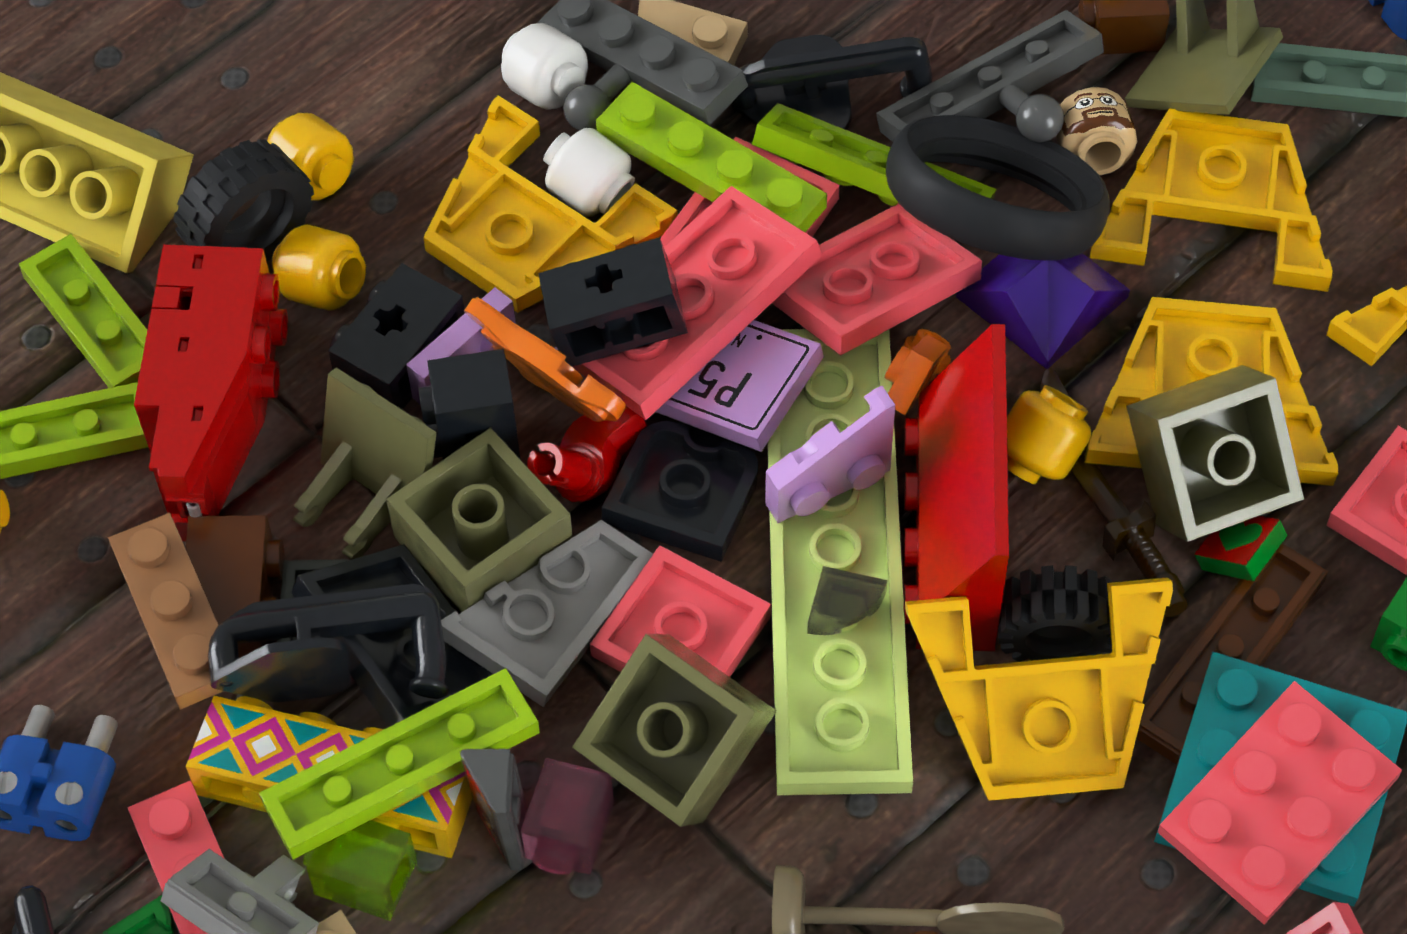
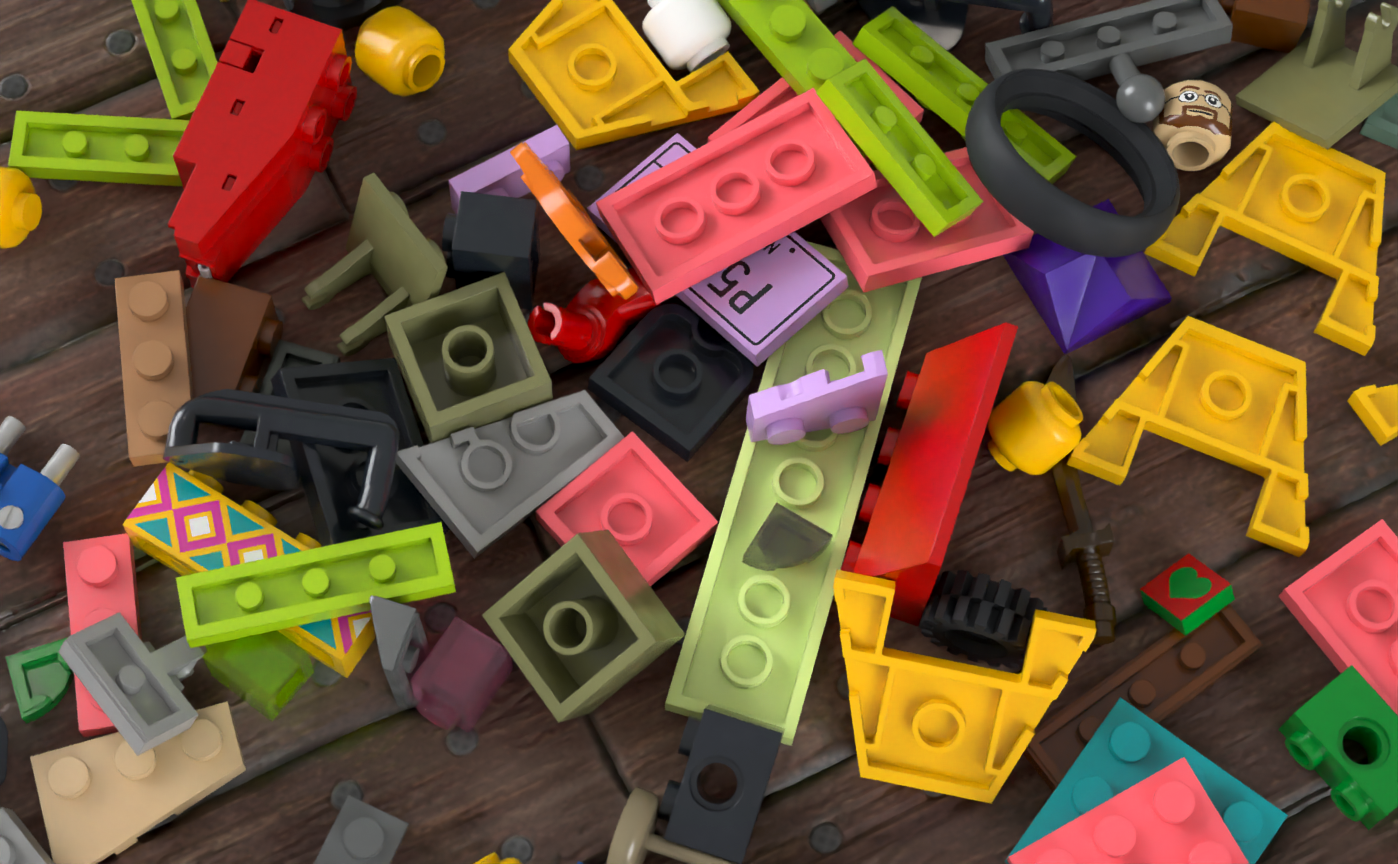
camera: 10 degrees right, 10 degrees up
black brick [328,263,465,410] -> none
black brick [538,237,688,367] -> none
orange plate [884,329,951,415] -> none
olive brick [1126,365,1304,542] -> none
none -> black brick [657,704,785,864]
none -> lime plate [816,58,983,237]

